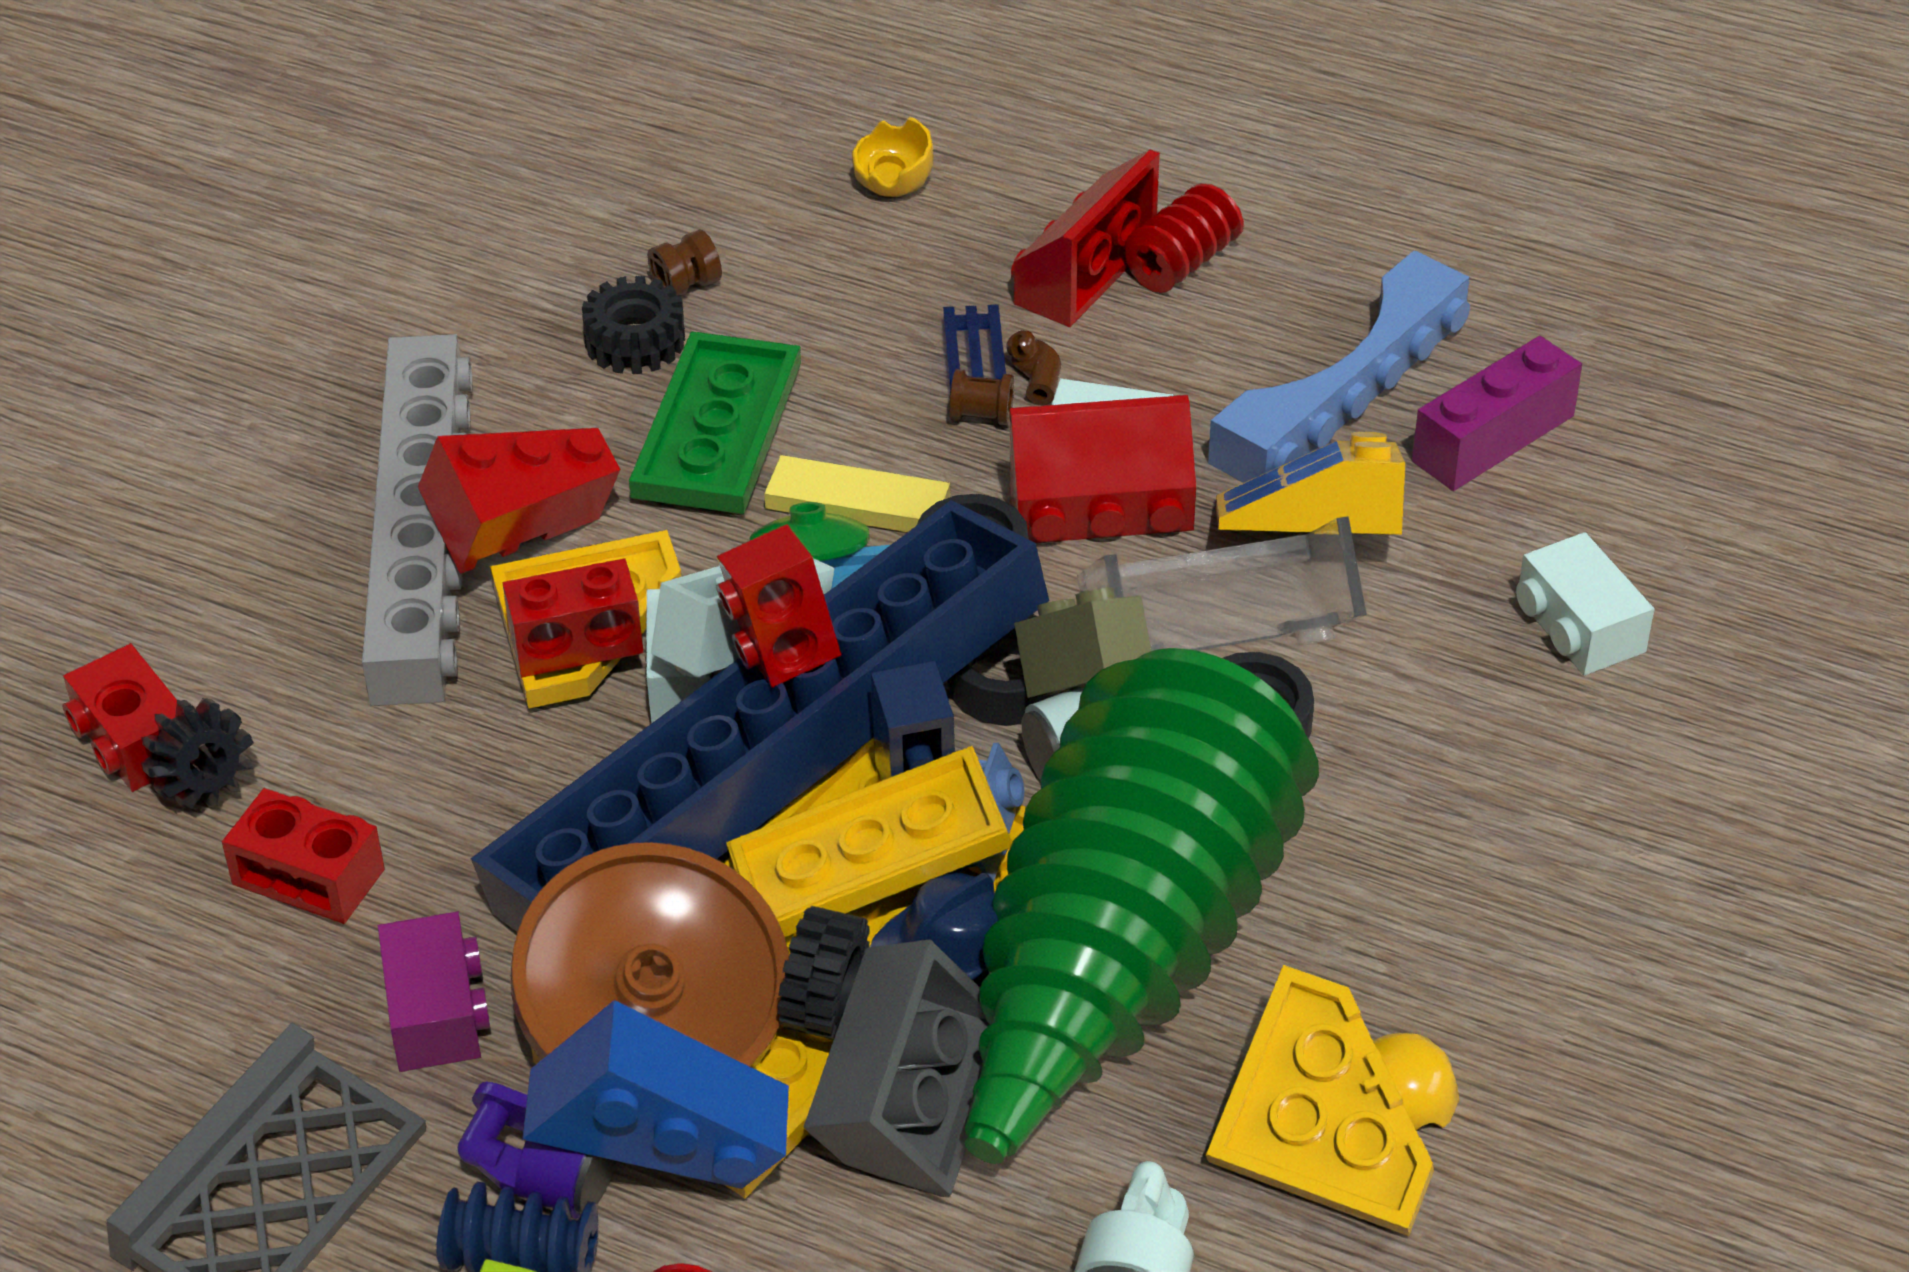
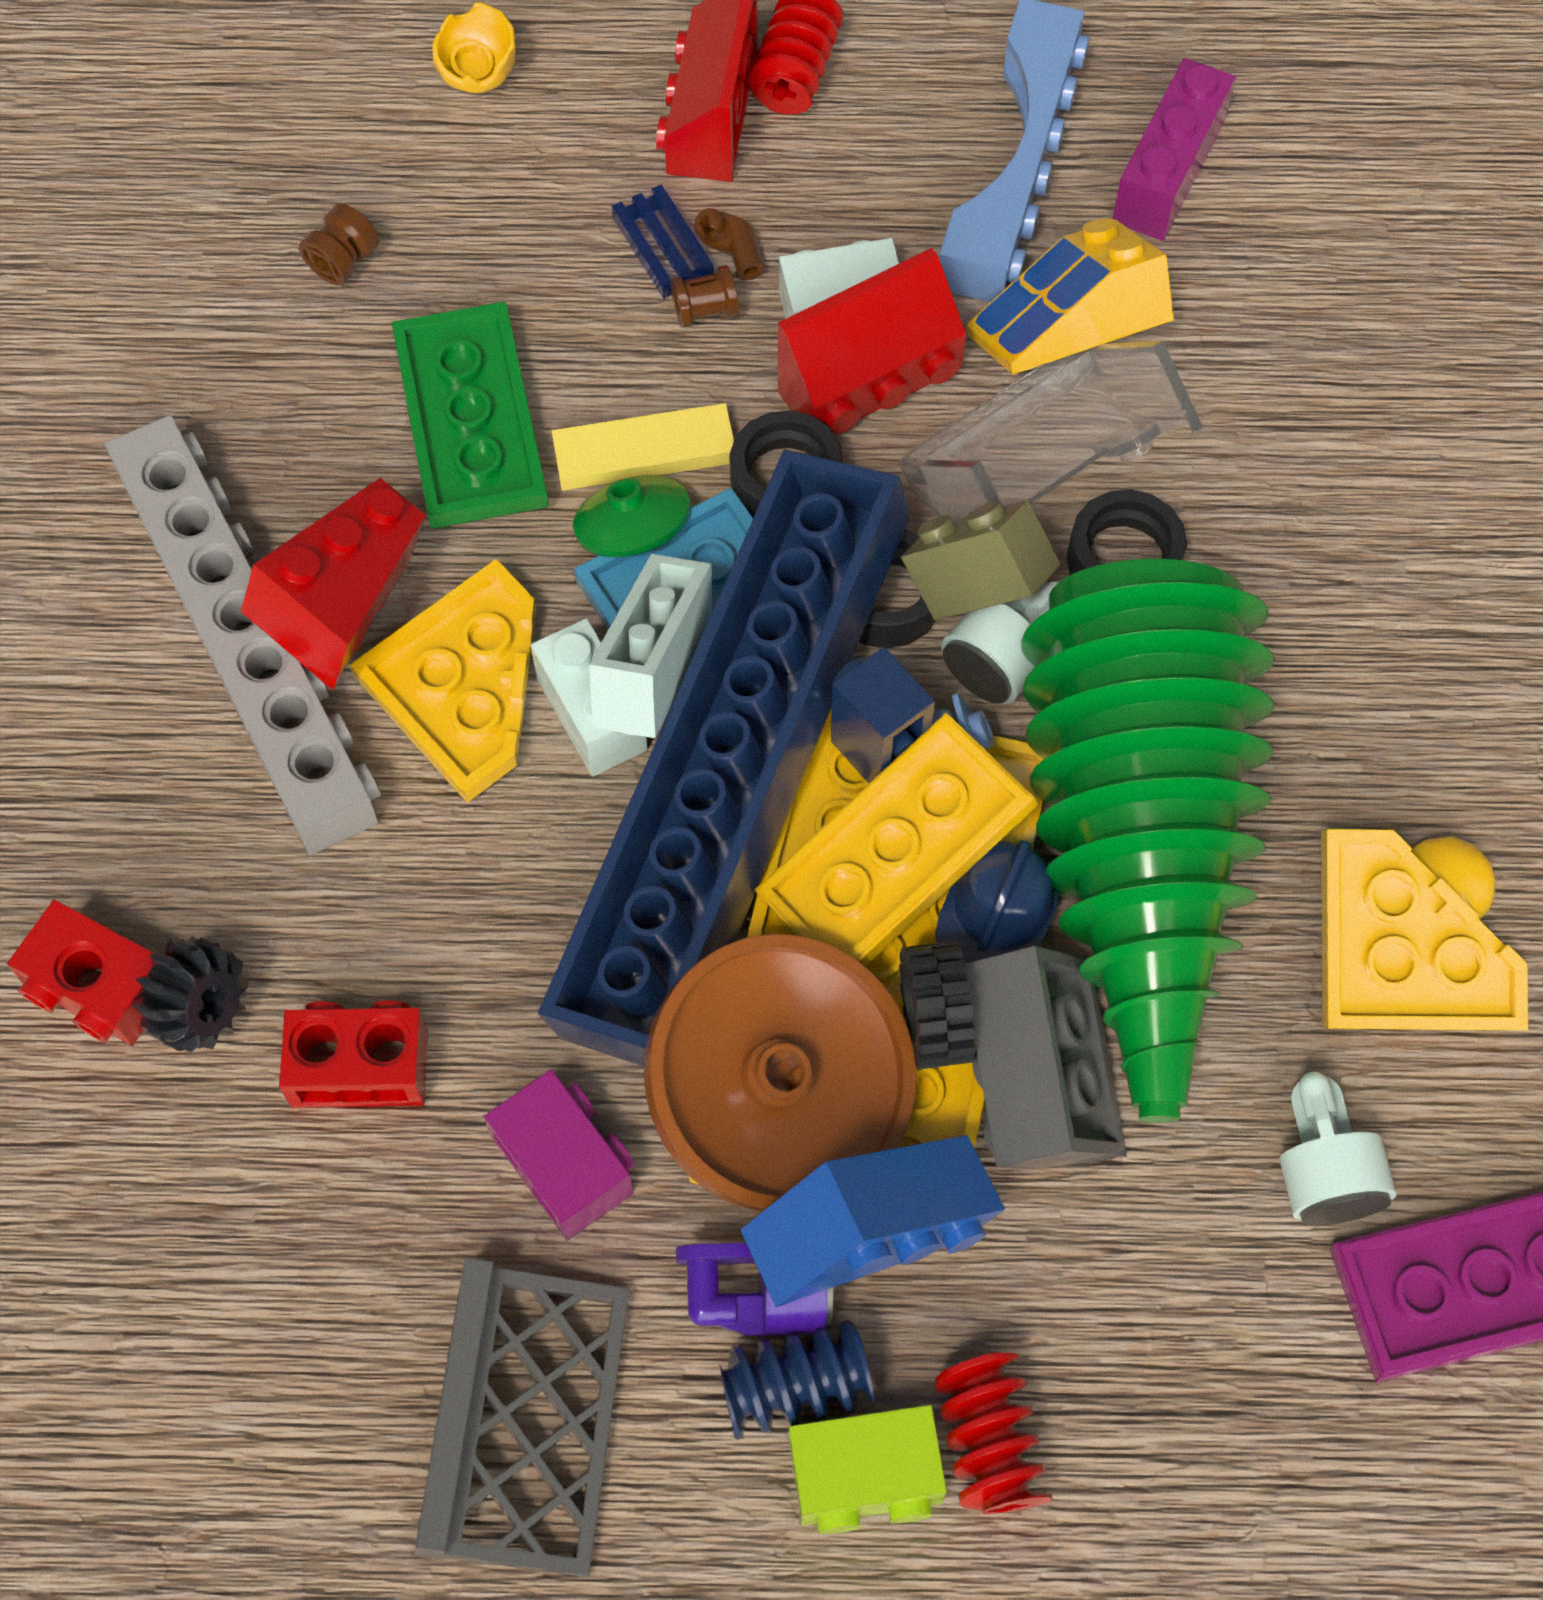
camera: 25 degrees left, 20 degrees up
red brick [502,558,644,678] -> none
black tyre [582,276,685,375] -> none
red brick [716,524,841,687] -> none
light aqua brick [1516,532,1655,676] -> none

